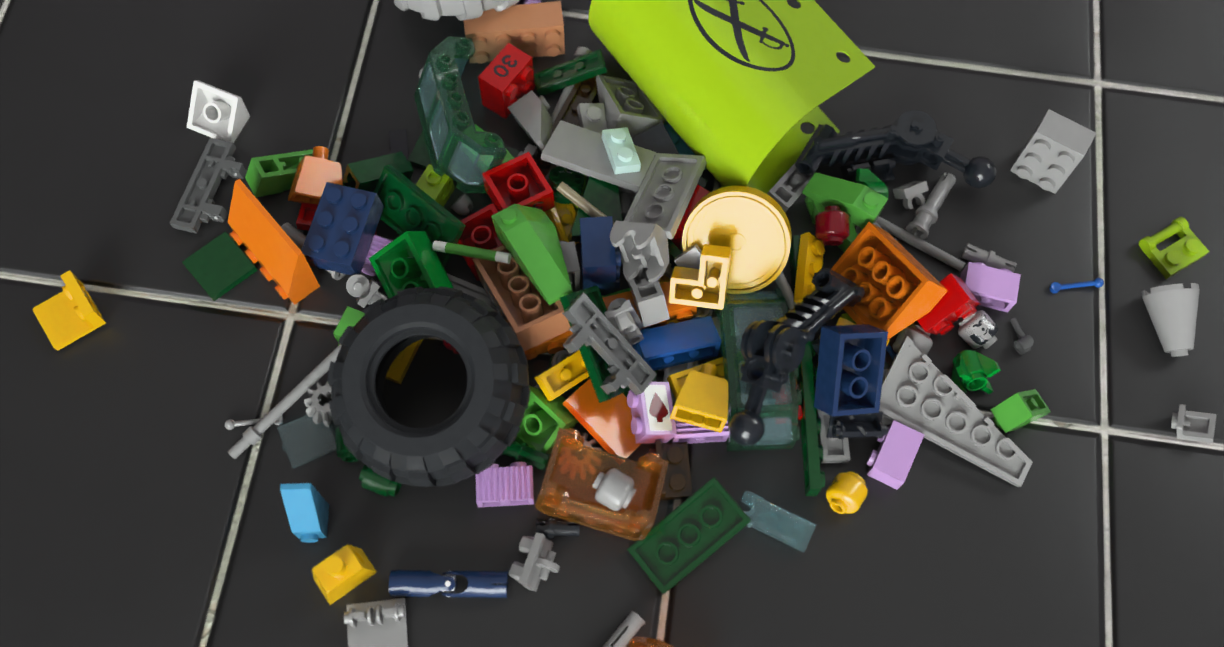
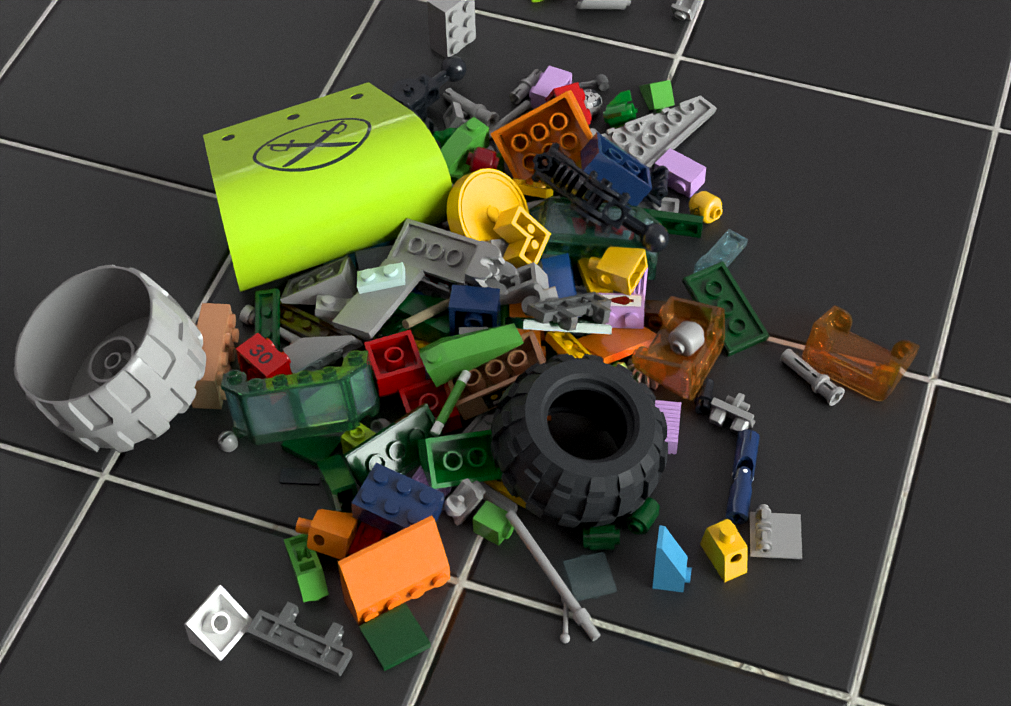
camera: 75 degrees left, 15 degrees down
light grey gear [304,380,333,427] -> none
blue hinge [1049,278,1104,293] -> none

